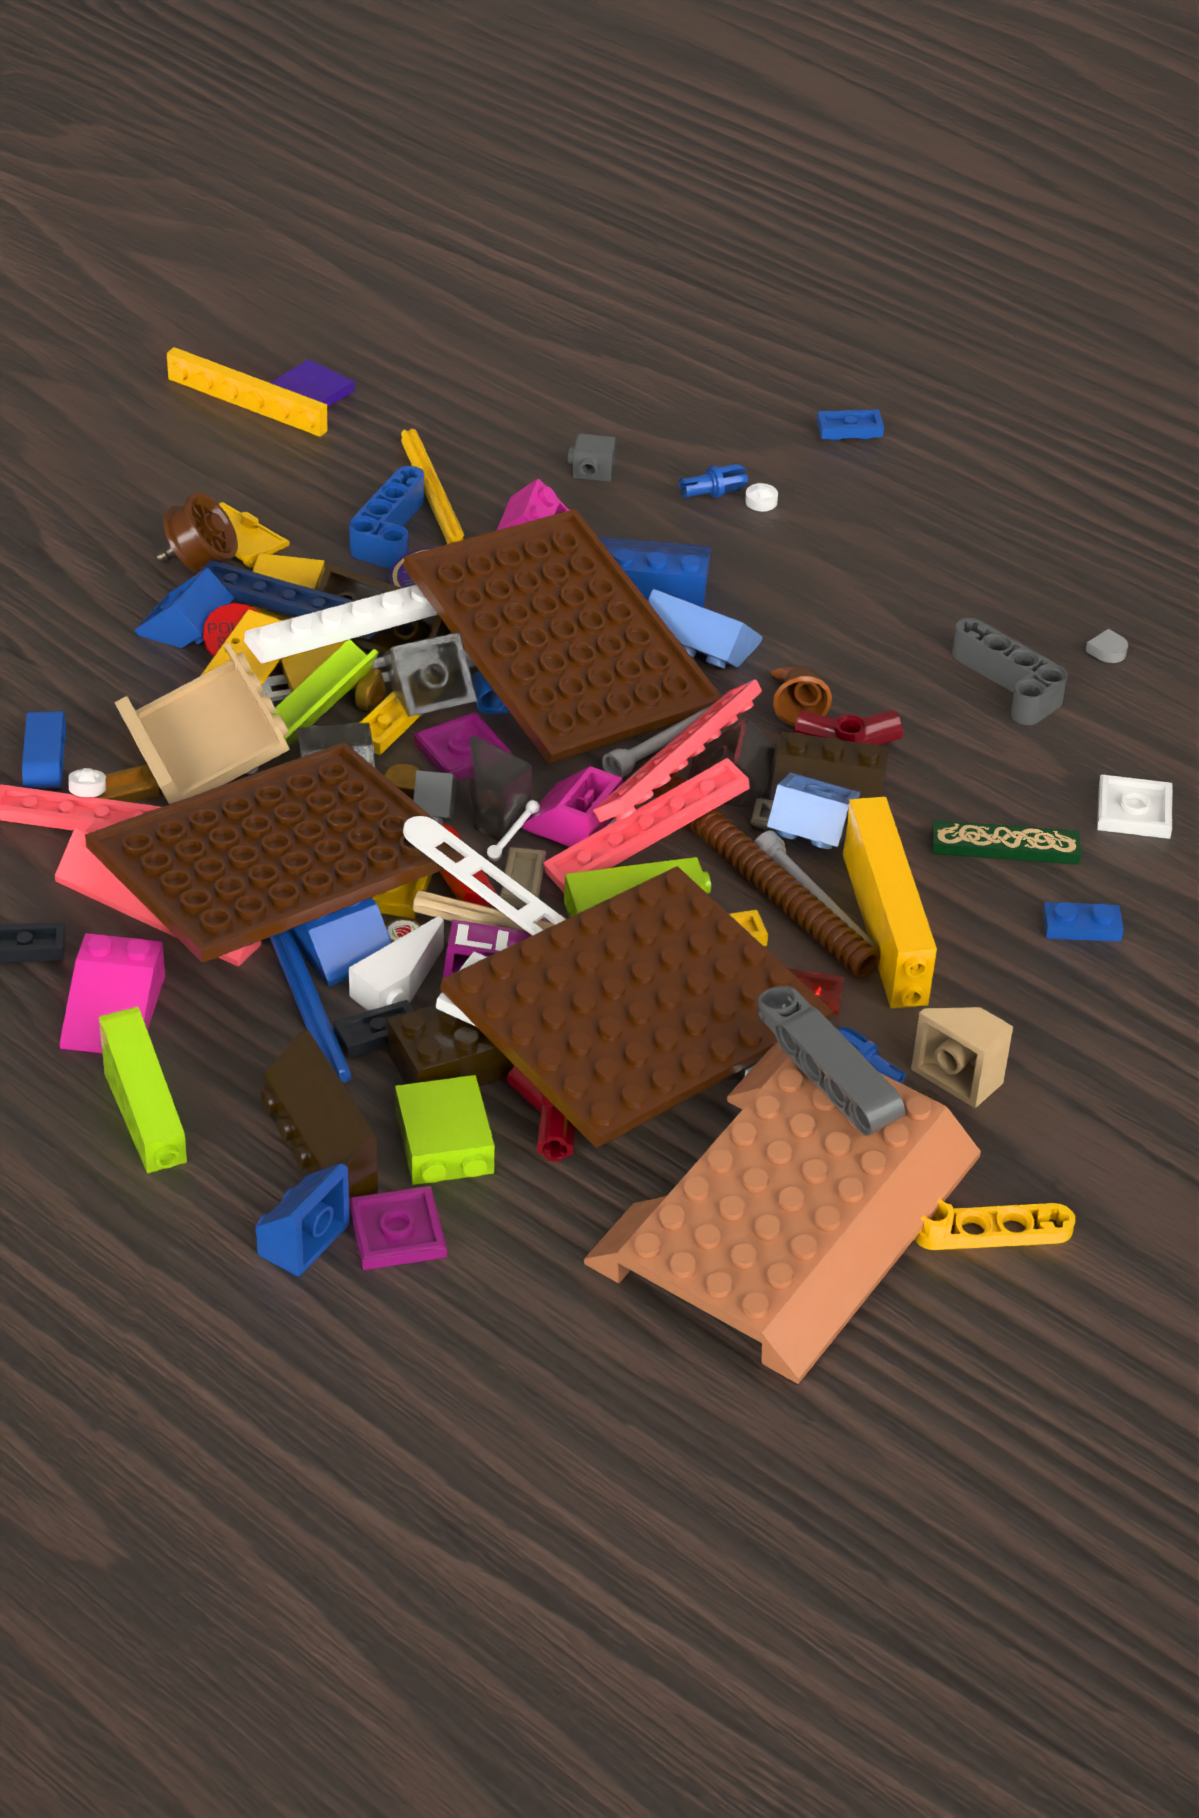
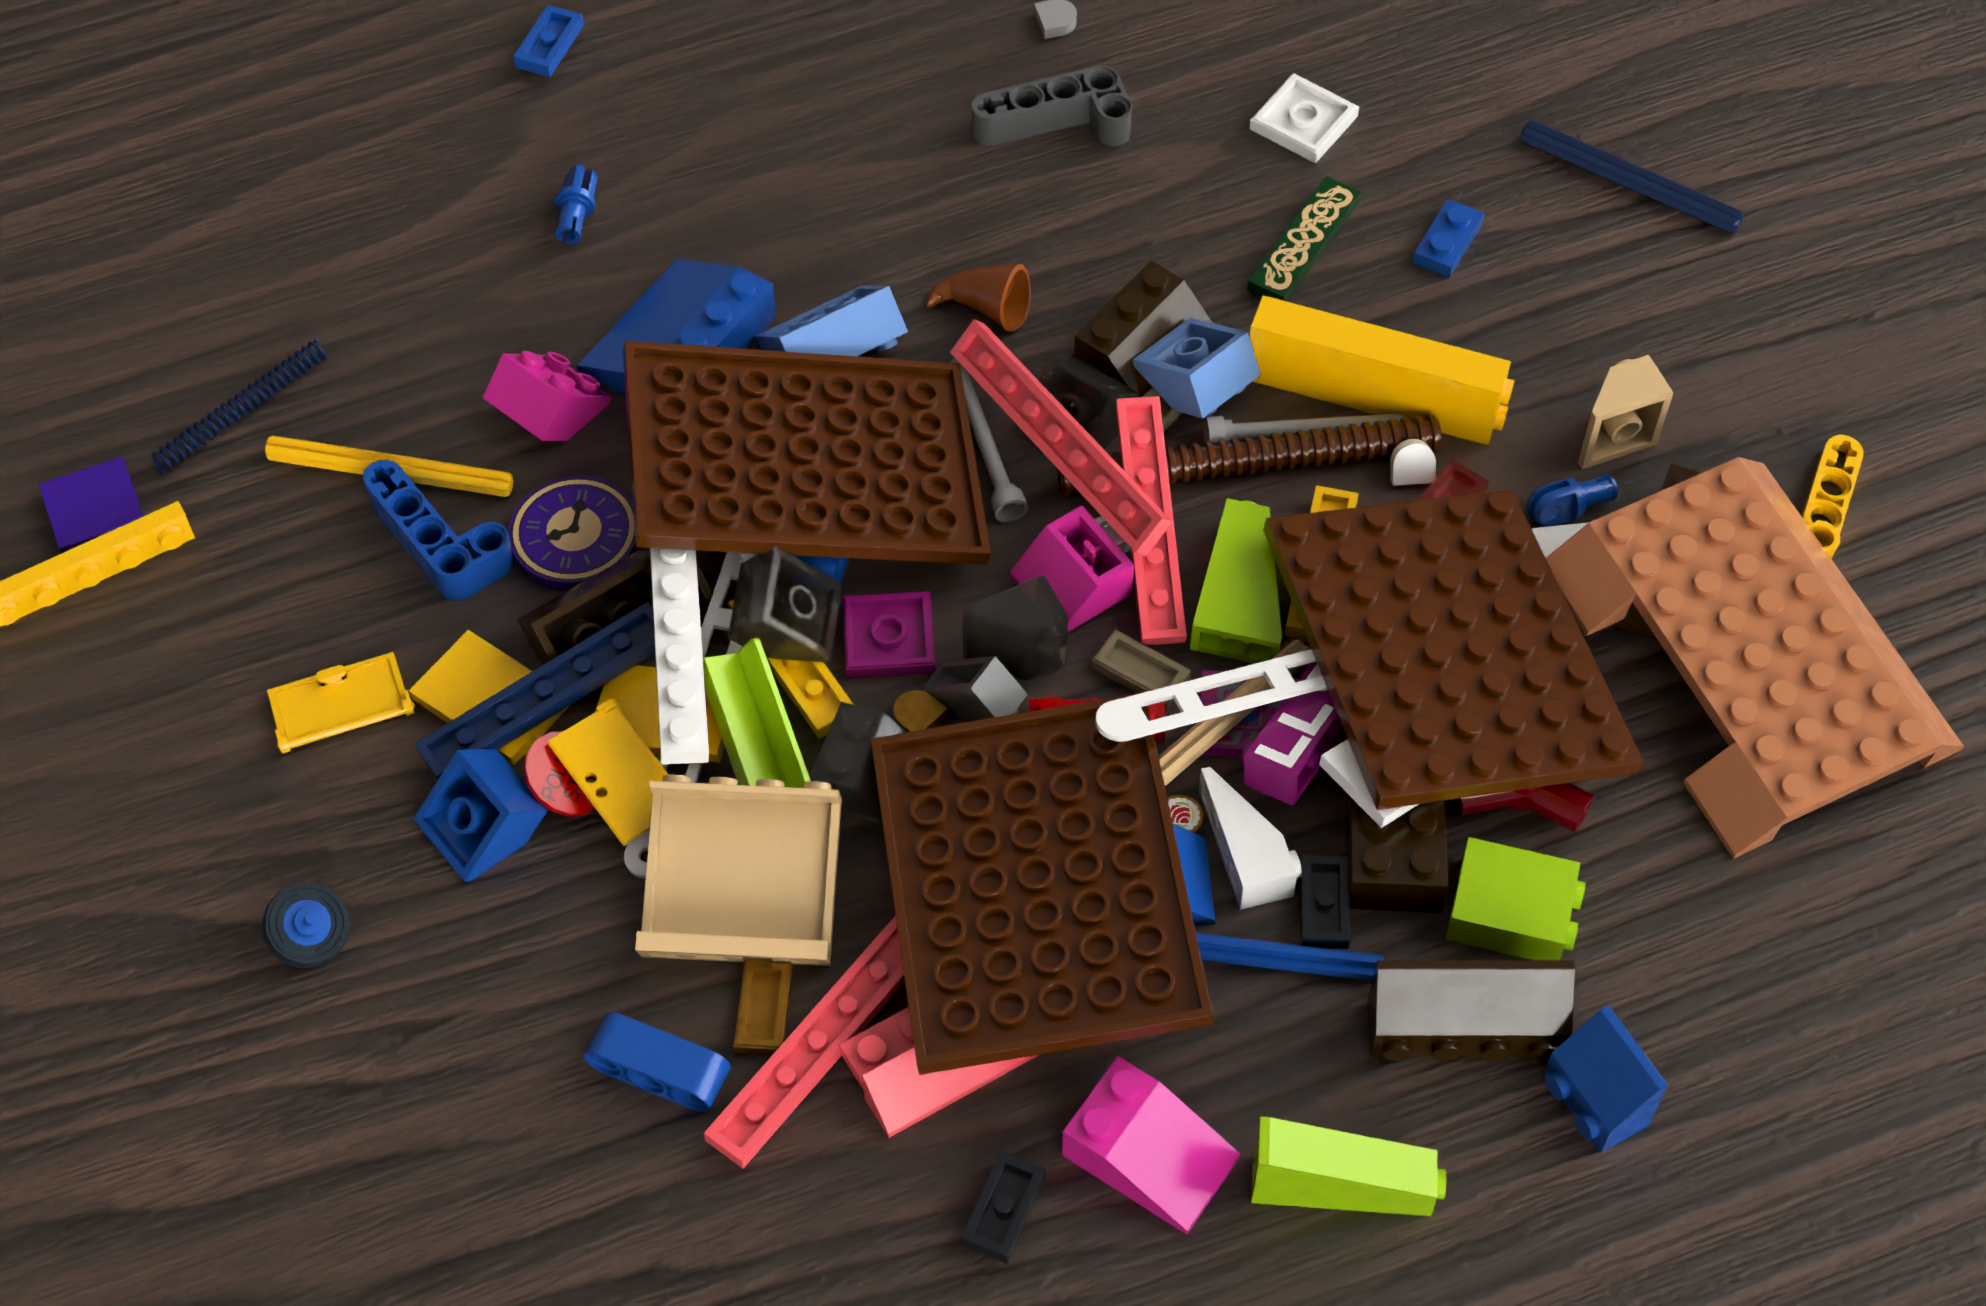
camera: 60 degrees left, 15 degrees up
white tile [69,768,106,797] -> none
reddish brown wheel [156,492,238,573] -> none
magenta tile [349,1186,447,1270] -> none
white hinge [487,800,540,861] -> none
dark grey brick [568,433,616,482] -> none
white tile [745,483,778,512] -> none
dark grey piece [758,986,905,1136] -> none
dark red piece [794,710,903,746] -> none
none -> dark blue piece [152,337,328,475]
none -> black wheel [262,882,350,968]
none -> white tile [1390,439,1436,486]

